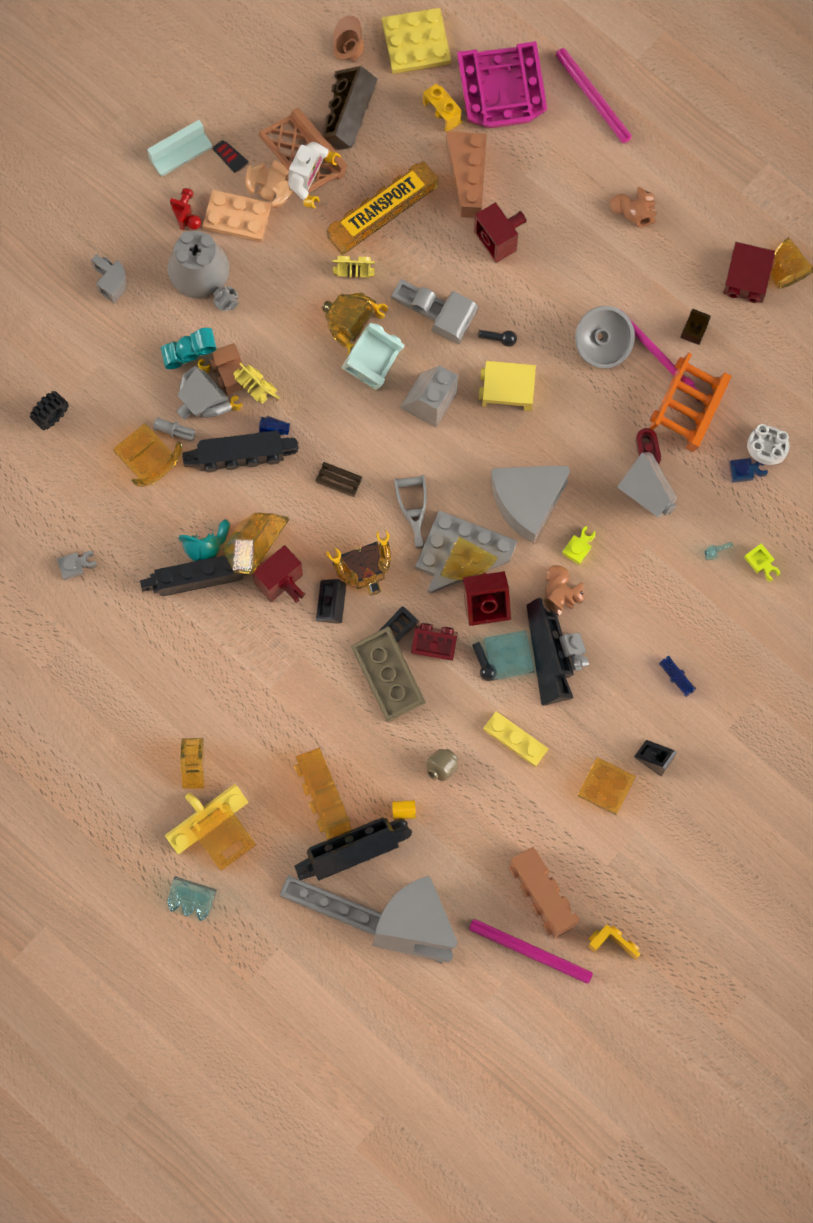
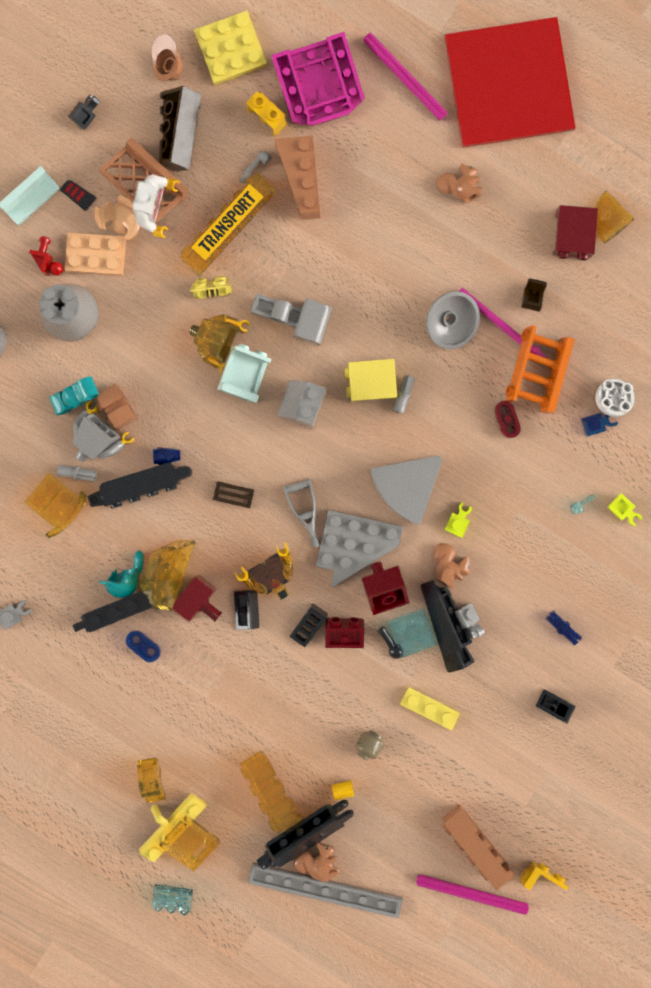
camera: 10 degrees left, 15 degrees up
light grey gear [213,286,239,311] -> none
light yellow hinge [233,363,280,404] -> none
dark tan tile [351,626,426,722] -> none
light grey piece [372,876,457,962] -> none
clear yellow brick [440,536,498,580] -> none
dark red brick [474,202,527,263] -> none
black bar [478,330,517,347] -> none
clear yellow plate [578,757,636,816] -> none
light grey slope [617,452,678,517] -> none
none -> black plate [68,95,100,131]
none -> clear blue plate [126,630,161,662]
none -> light grey piece [240,151,272,184]
none -> nougat animal [293,842,340,883]
none -> light grey axle [393,375,415,414]
none -> red tile [445,17,576,148]

